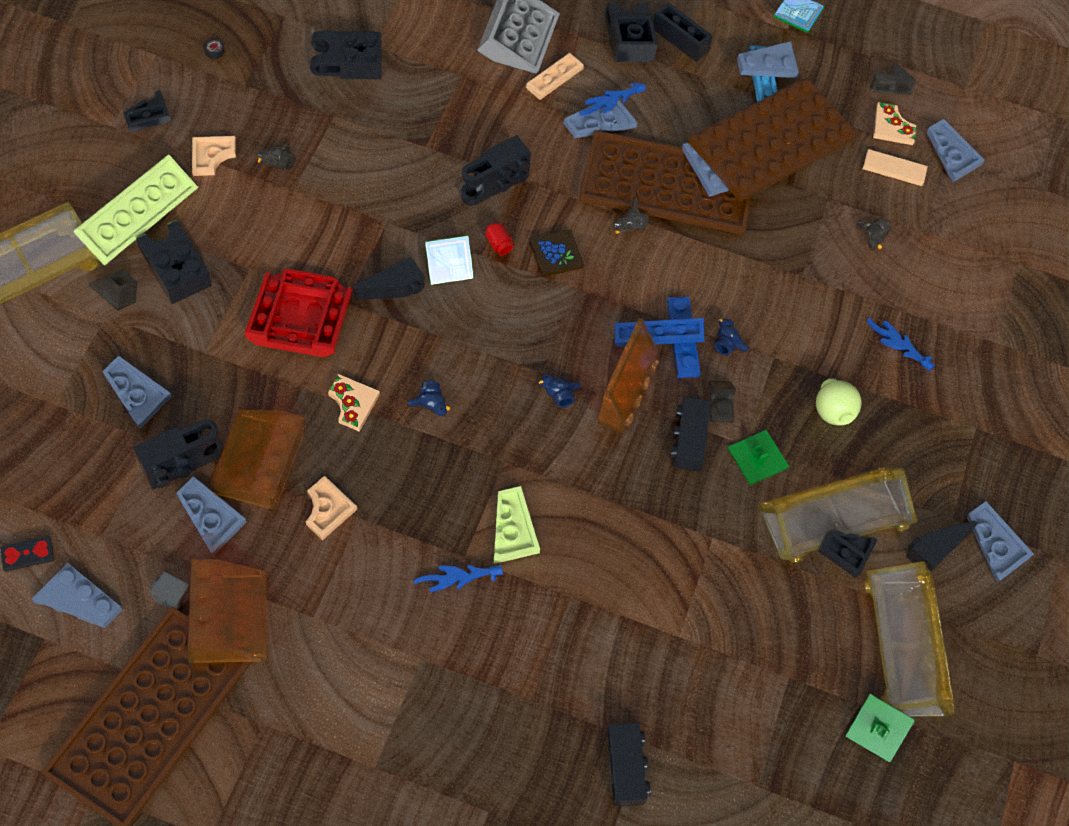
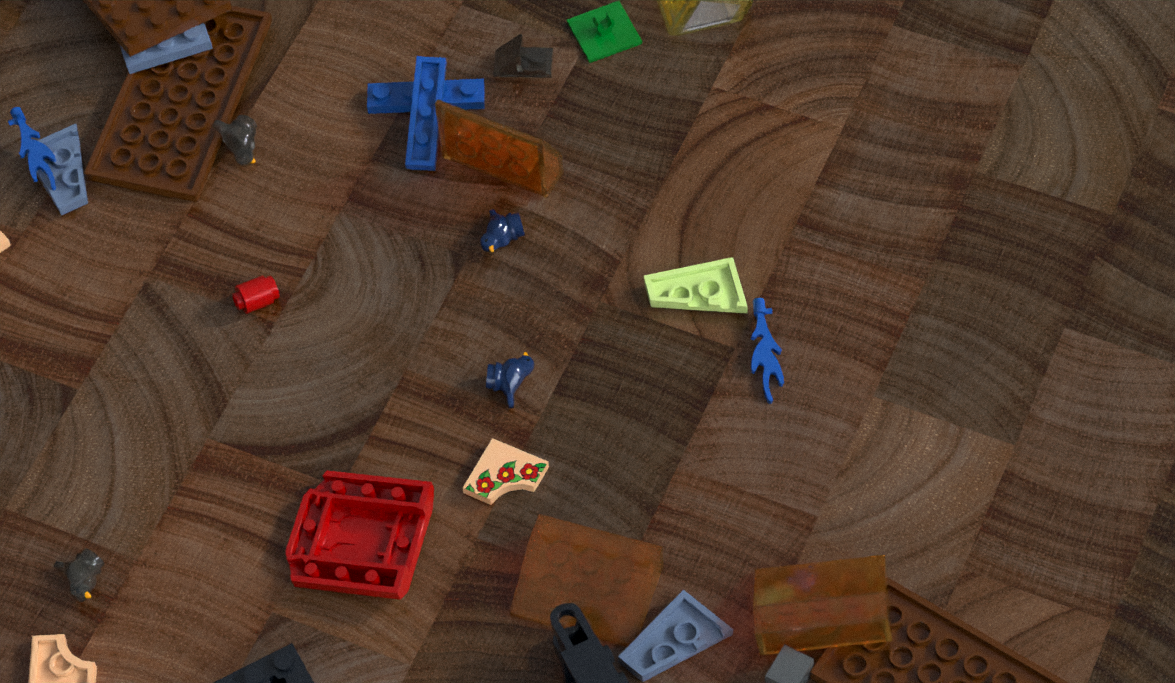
camera: 75 degrees left, 5 degrees down
light nougat tile [306,476,357,540] -> none
black slope [354,257,425,300] -> none
piece [425,235,474,285] -> none
black brick [461,135,531,206] -> none
dark brown tile [530,229,584,277] -> none
black brick [606,723,651,807] -> none
black brick [670,397,711,472] -> none
dark blue animal [714,318,749,356] -> none

